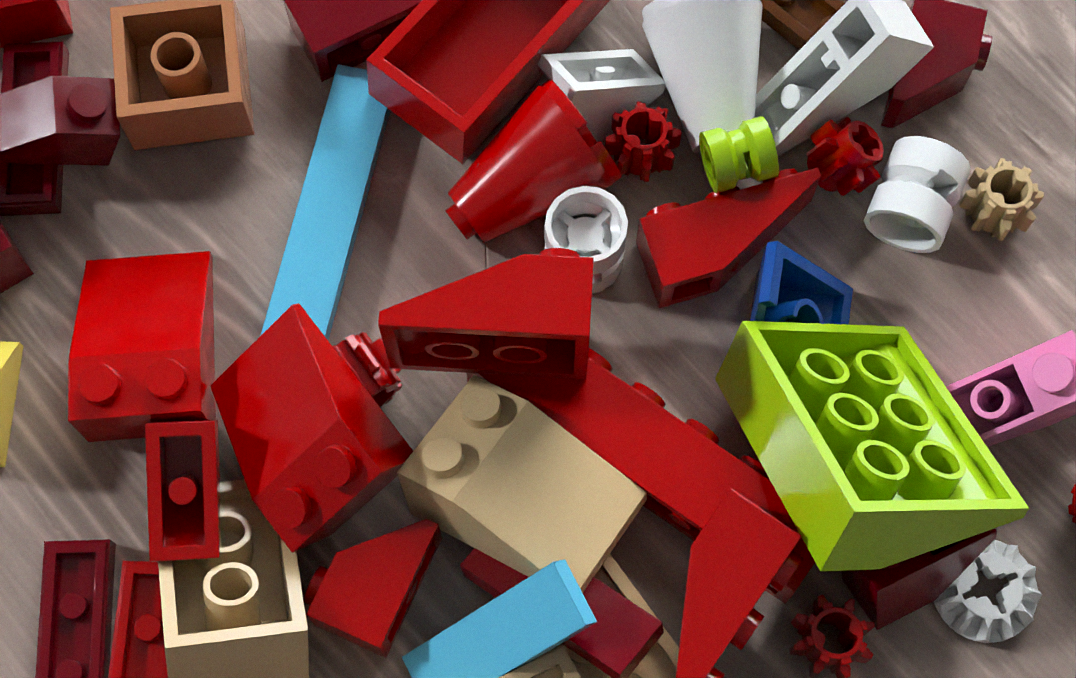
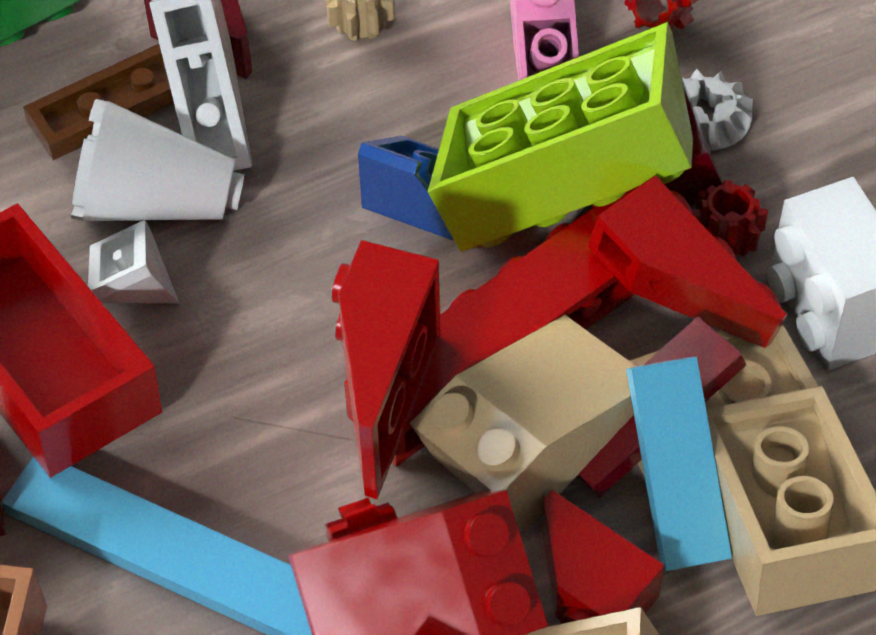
camera: 75 degrees left, 15 degrees down
red cone [445,80,622,243] -> none
white wheel [544,186,628,294] -> none
red gear [604,101,682,183] -> none
red slope [636,167,821,308] -> none
lime wheel [699,116,779,193] -> none
red gear [806,117,884,196] -> none
white wheel [864,136,971,253] -> none

